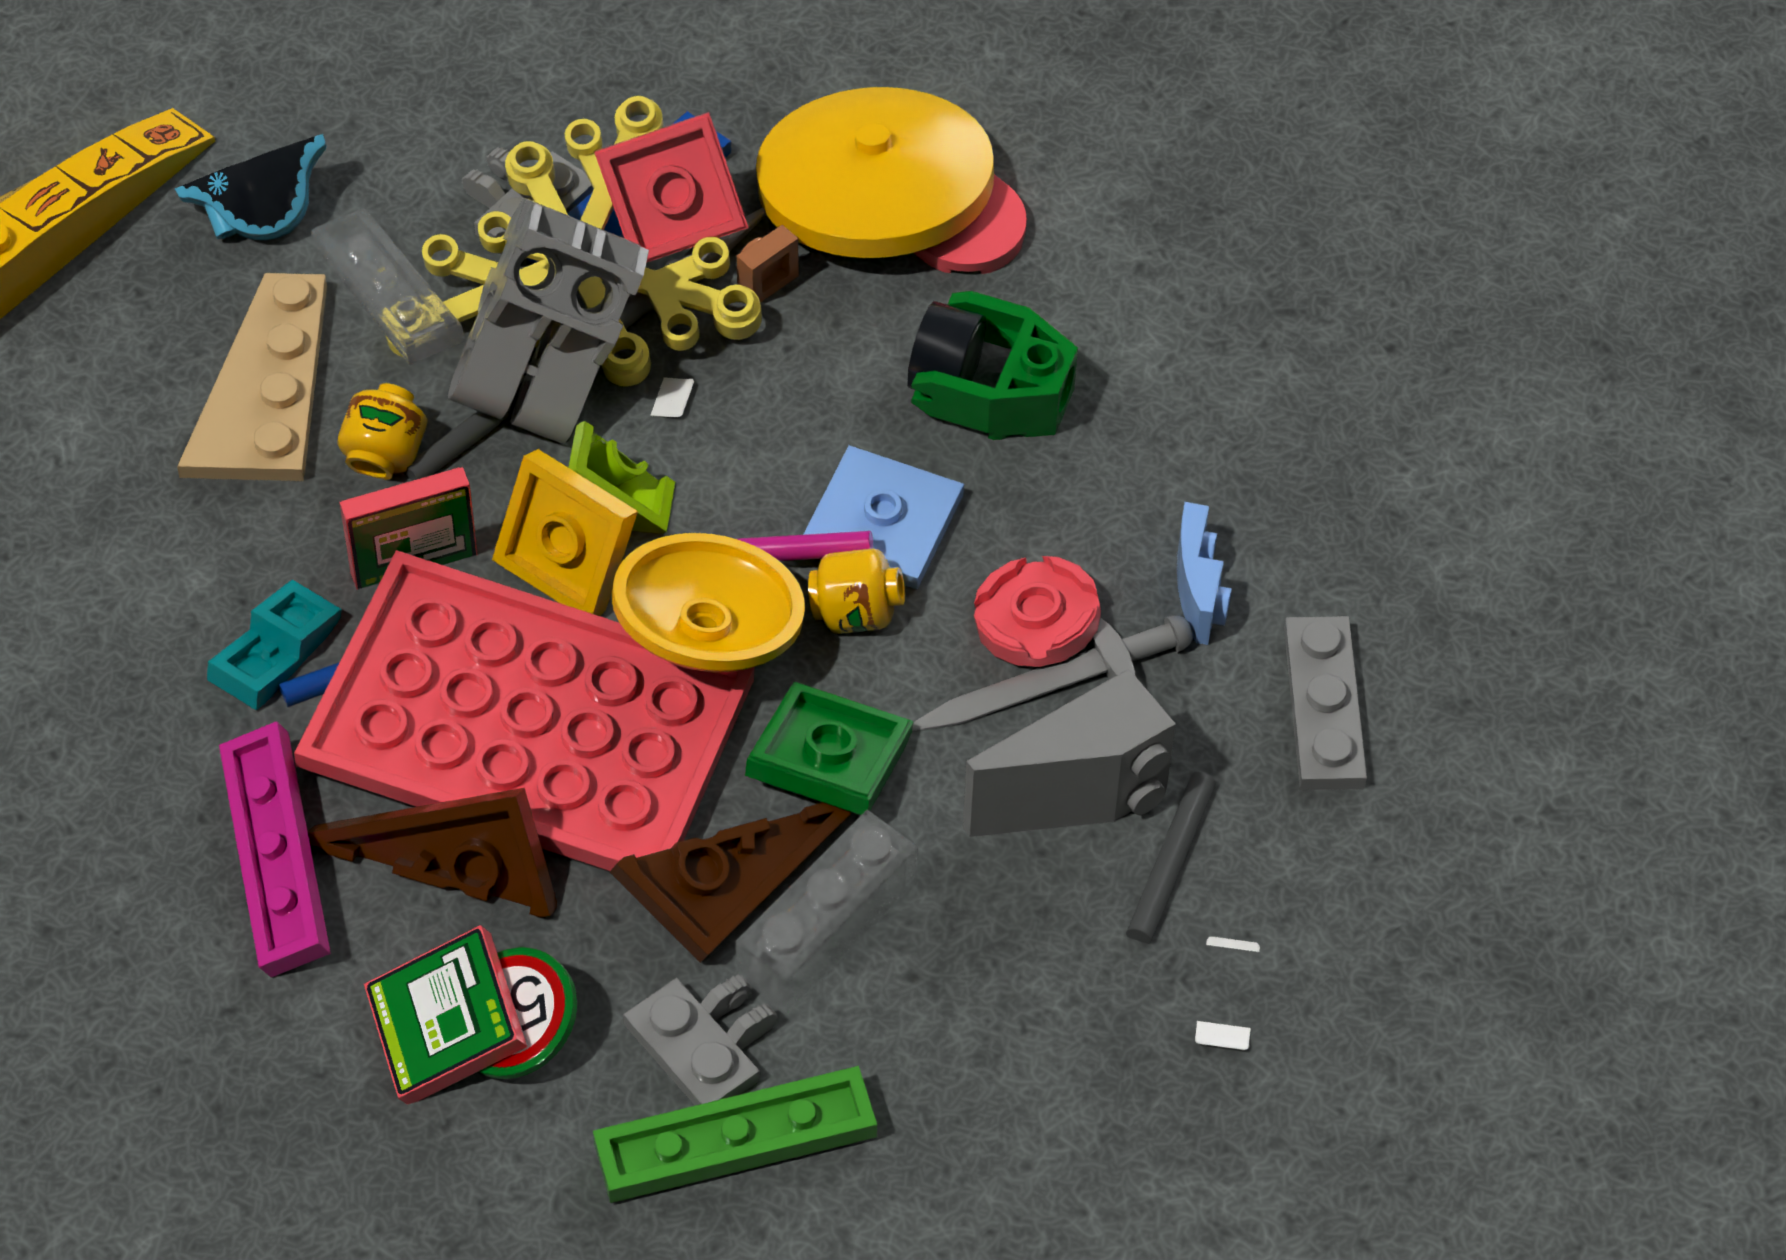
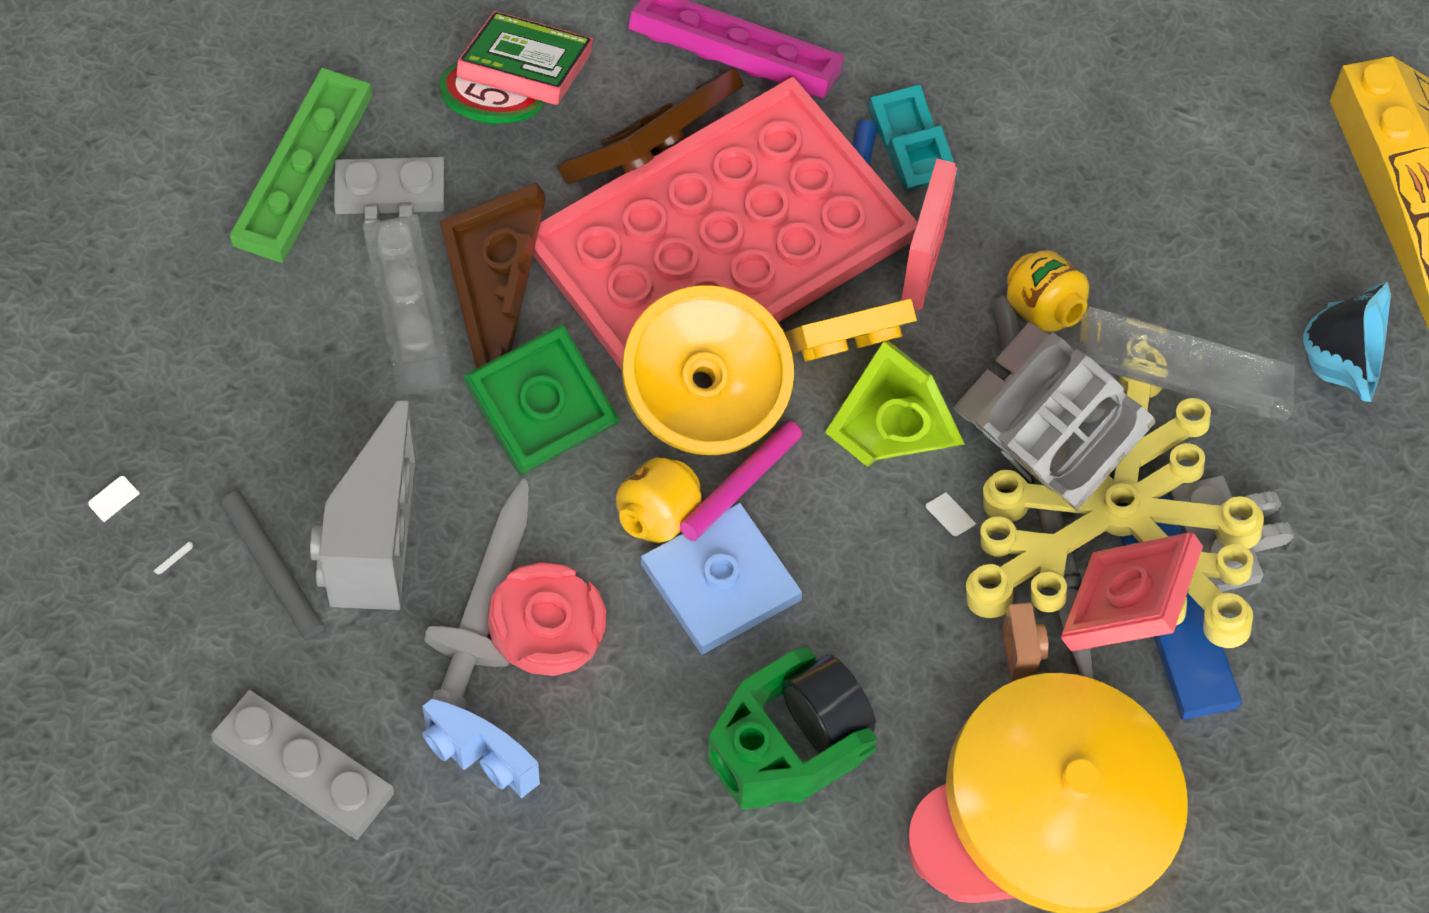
camera: 125 degrees right, 5 degrees up
tan wing [177,273,327,481] -> none

